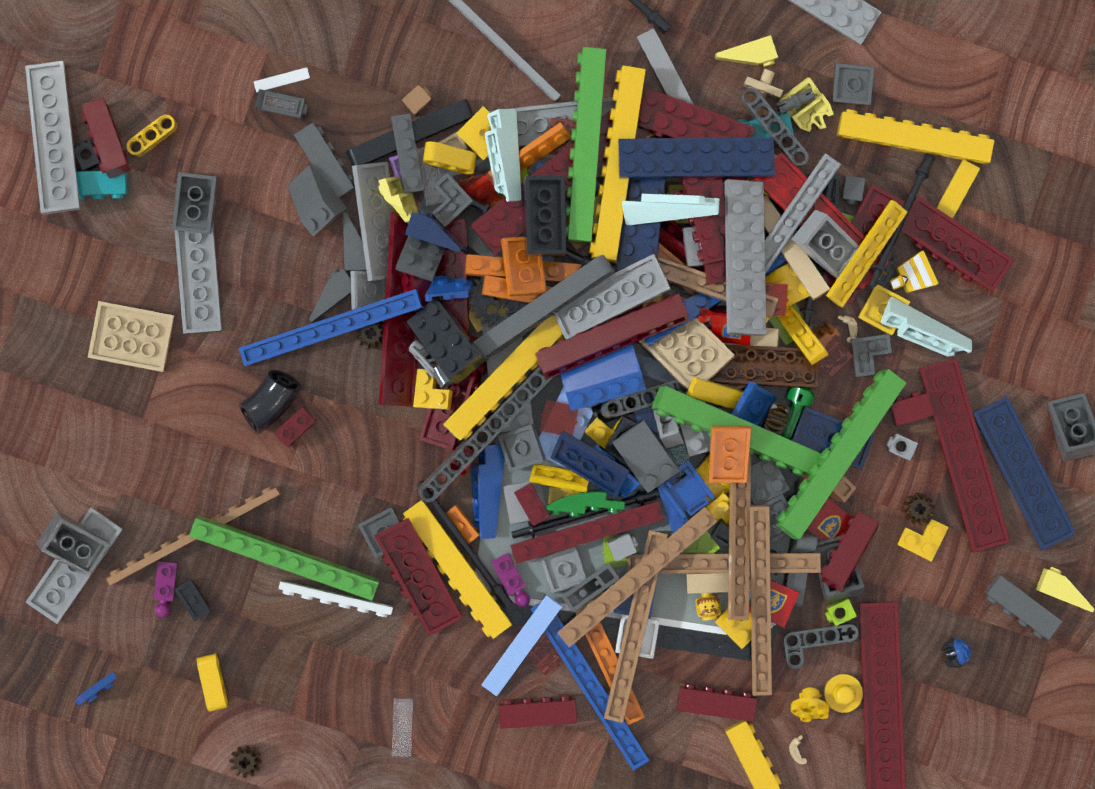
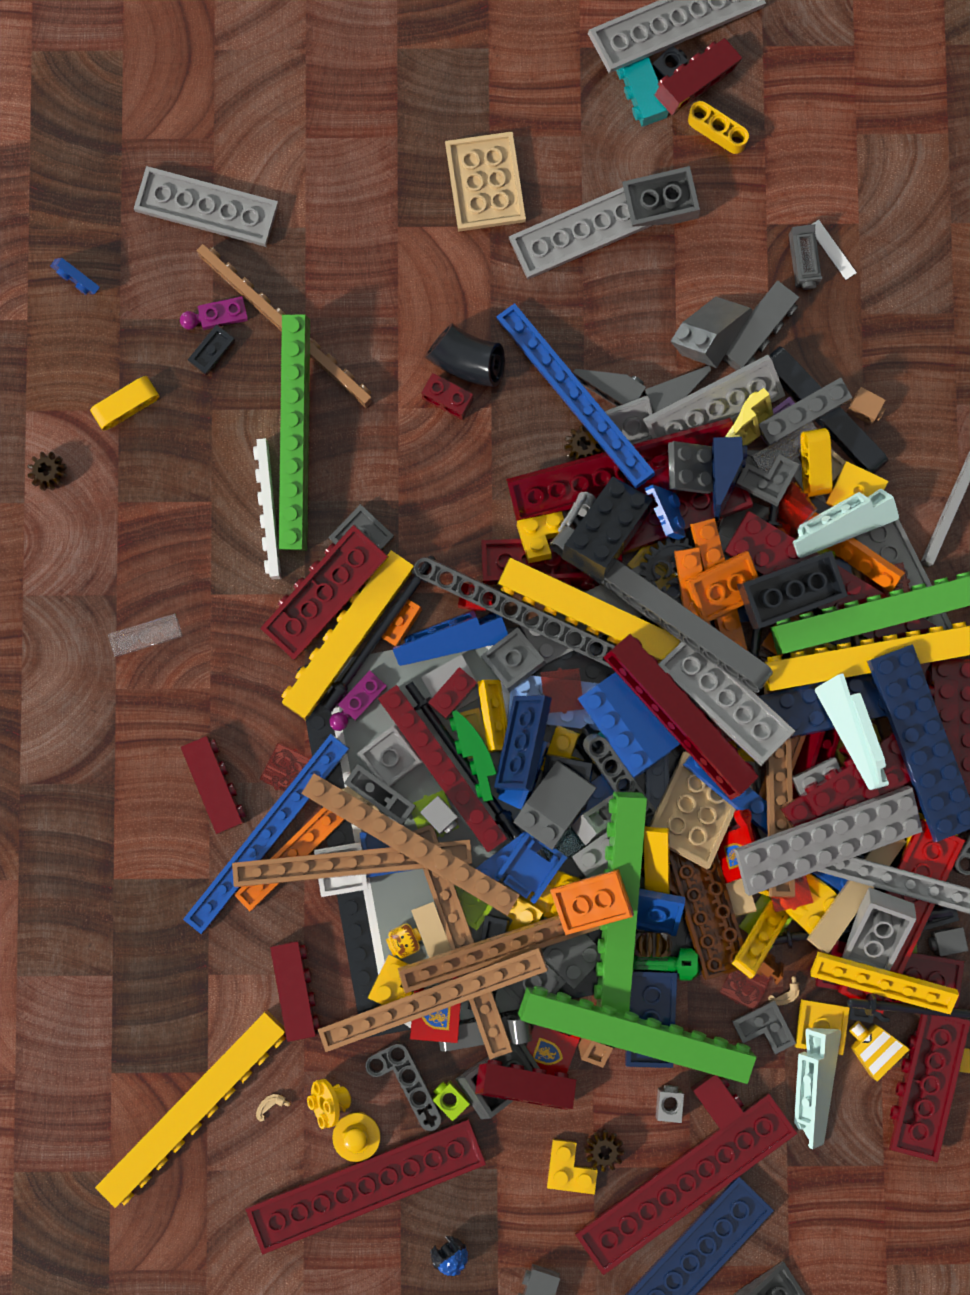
camera: 70 degrees right, 5 degrees down
dark grey slope [37,511,110,576] -> none
light blue tile [482,594,563,696] -> none

